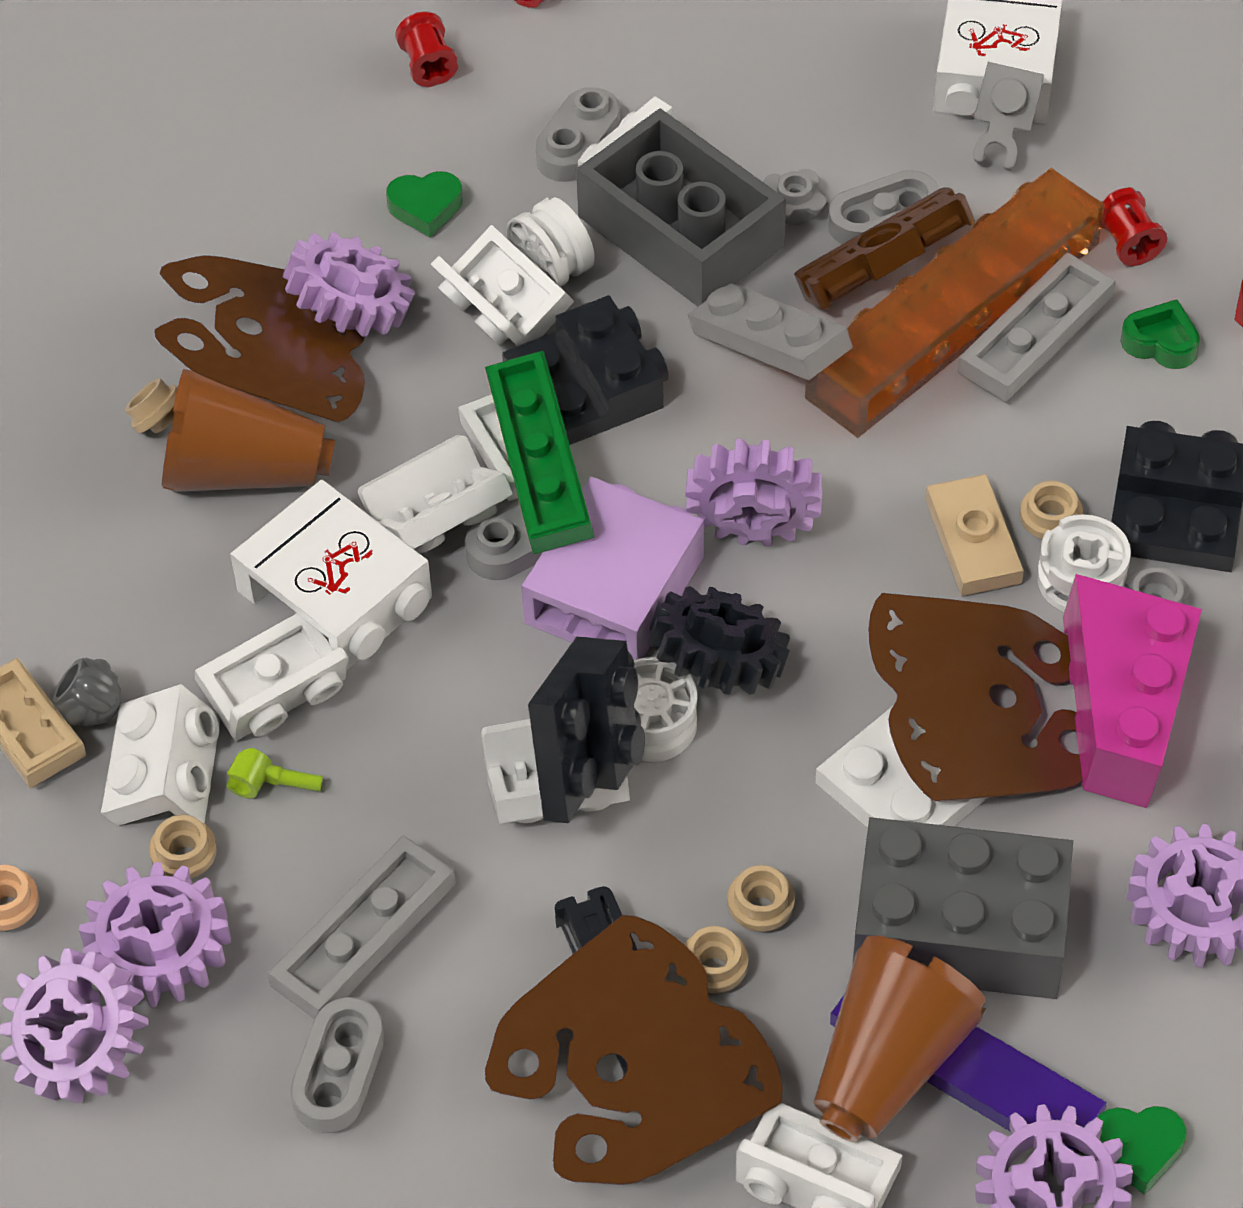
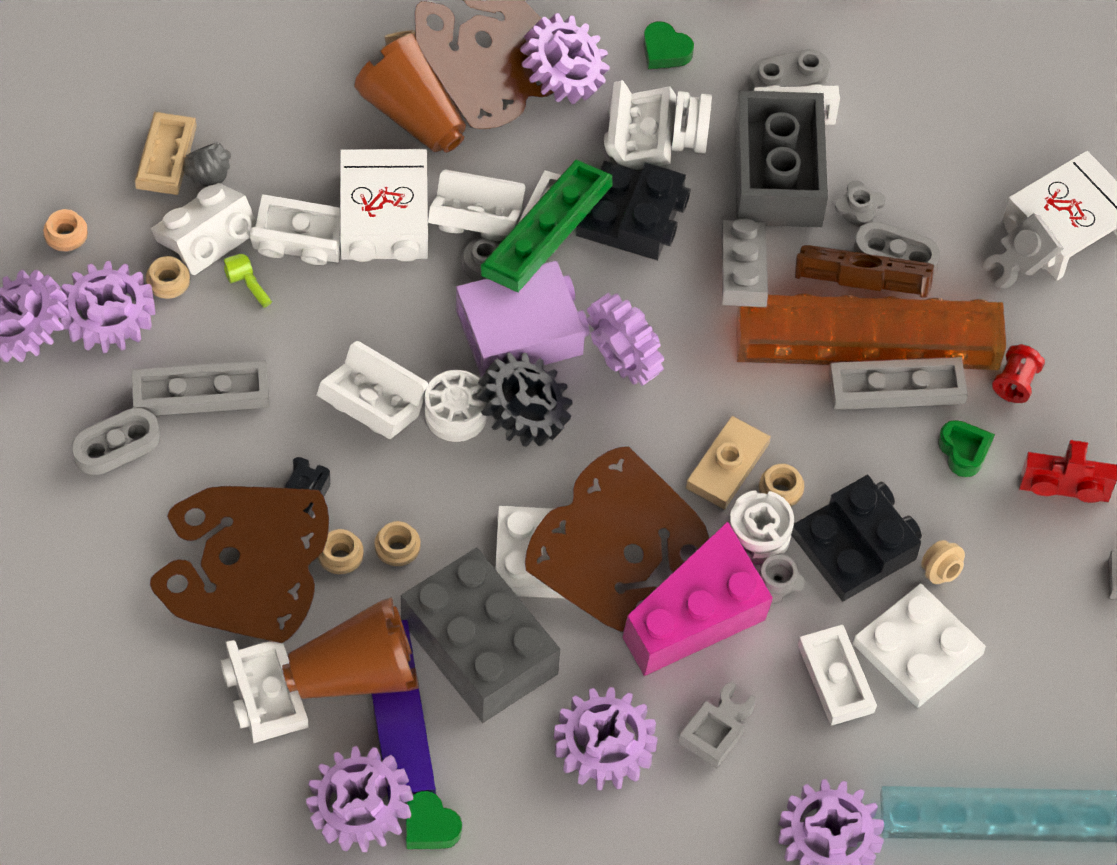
camera: 40 degrees right, 5 degrees up
black plate [528,636,645,823] -> none

